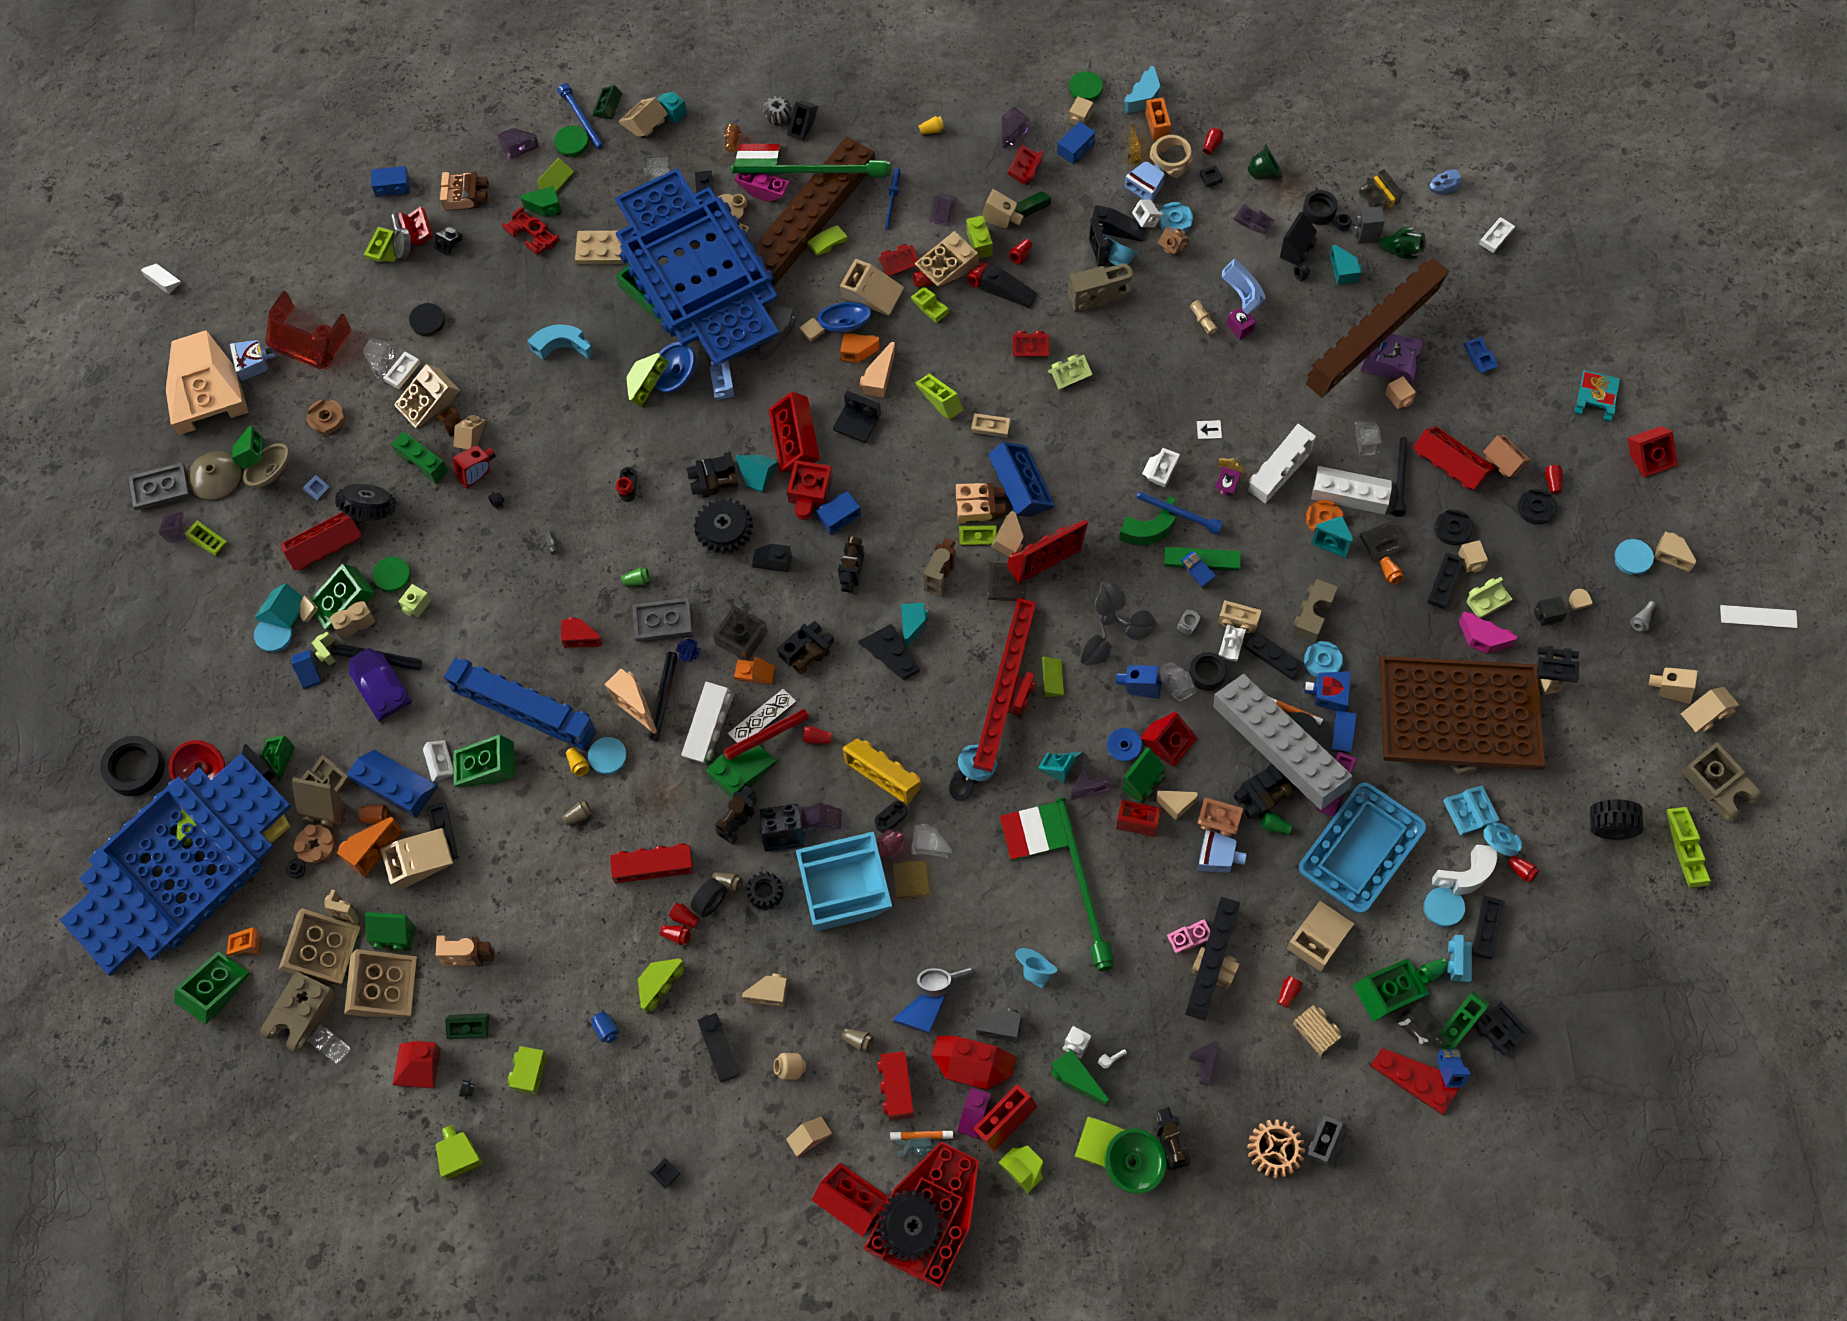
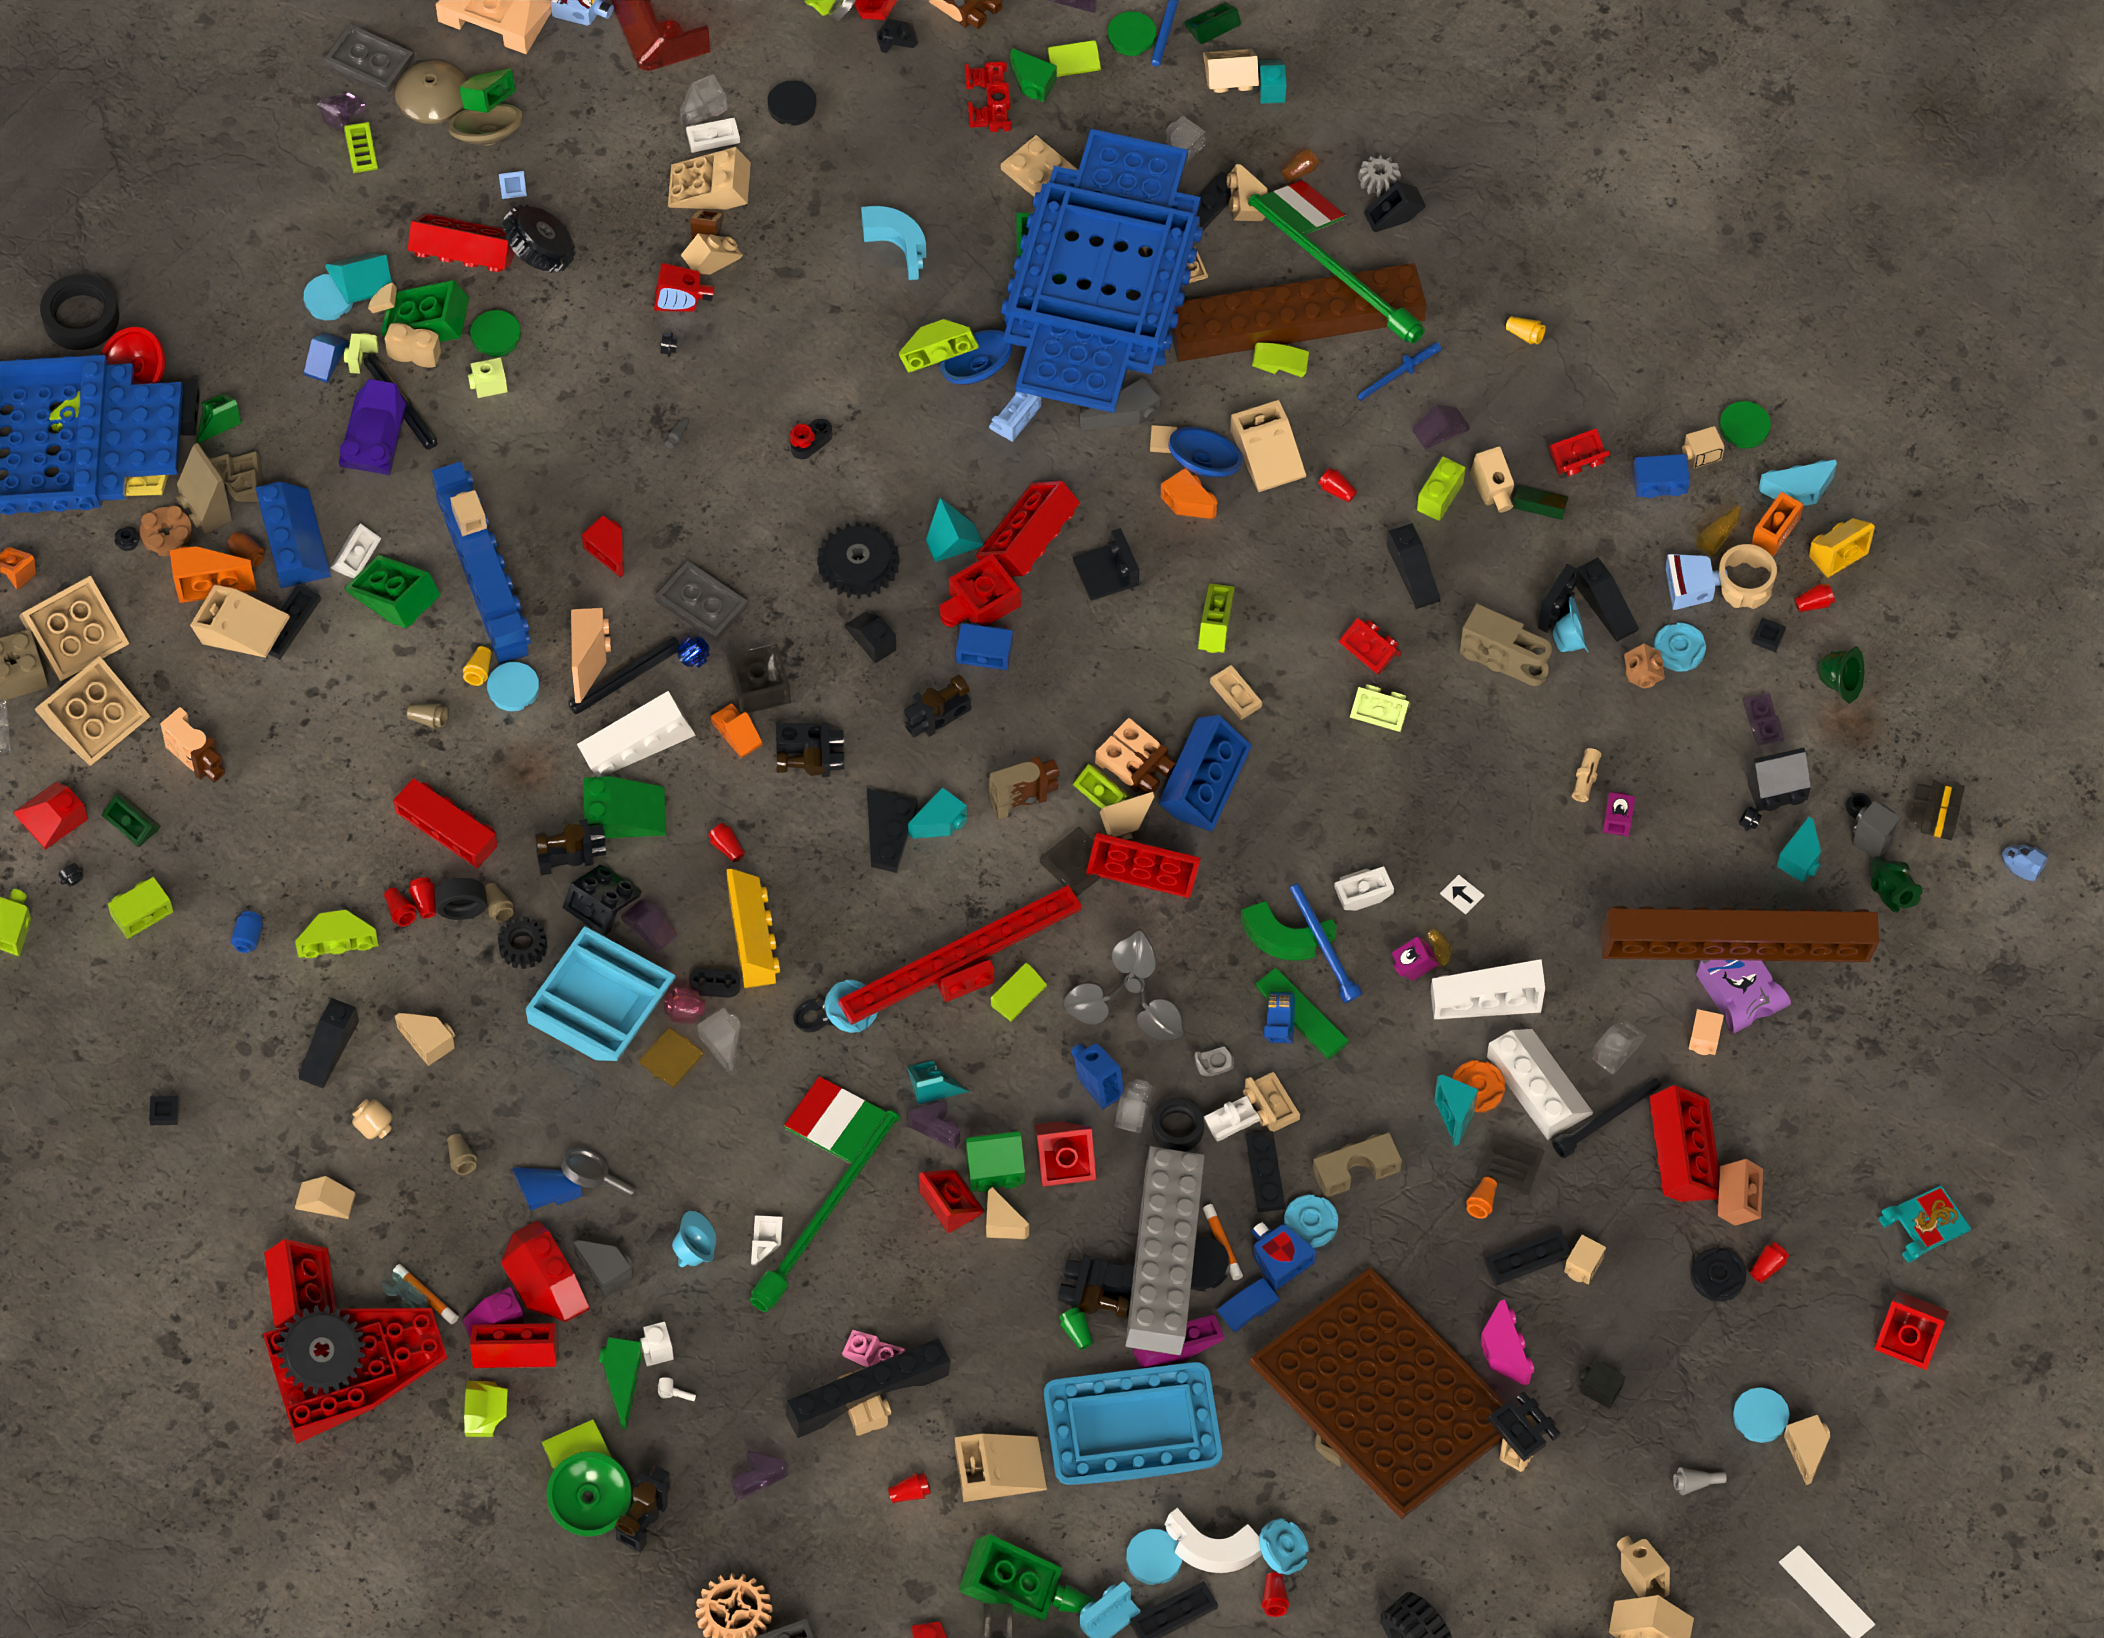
camera: 40 degrees right, 5 degrees down
medium nougat plate [307,399,345,436] -> none
tan bracket [324,889,360,926] -> none
green slope [365,912,416,952] -> none
green arch [391,431,448,484] -> none
bright green cone [621,567,651,586] -> none
black hips [686,451,739,498] -> none
tan plate [718,194,747,220] -> none
red axle [724,709,808,760] -> none
white sticker [728,689,796,743] -> none
dark pink slope [735,173,790,202] -> none
light nougat slope [860,342,895,398] -> none
red brick [877,1051,914,1120] -> none
red bracket [878,244,918,276] -> none
lime slope [911,287,950,323] -> none
tan slope [915,231,979,287] -> none
red cone [967,262,988,287] -> none
clear purple slope [1002,107,1029,149] -> none
red cone [1009,239,1033,264] -> none
blue piece [1107,728,1142,761] -> none
white brick [1132,199,1163,227] -> none
nougat bracket [1197,797,1243,836] -> none
light blue torso [1197,830,1246,873] -> none
light blue arch [1222,258,1265,314] -> none
tan brick [1293,1005,1341,1056] -> none
black tyre [1303,190,1337,225] -> none
black tile [1435,509,1473,545] -> none
medium azure slope [1443,786,1500,836] -> none
blue slope [1463,336,1498,373] -> none
yellowish green bracket [1466,577,1512,619] -> none
white plate [1479,217,1515,253] -> none
tan tile [1569,589,1593,611] -> none
none -> tan brick [450,490,487,536]
none -> white slope [751,1216,783,1265]
none -> tan slope [1227,164,1268,221]
none -> yellow slope [1809,518,1875,578]

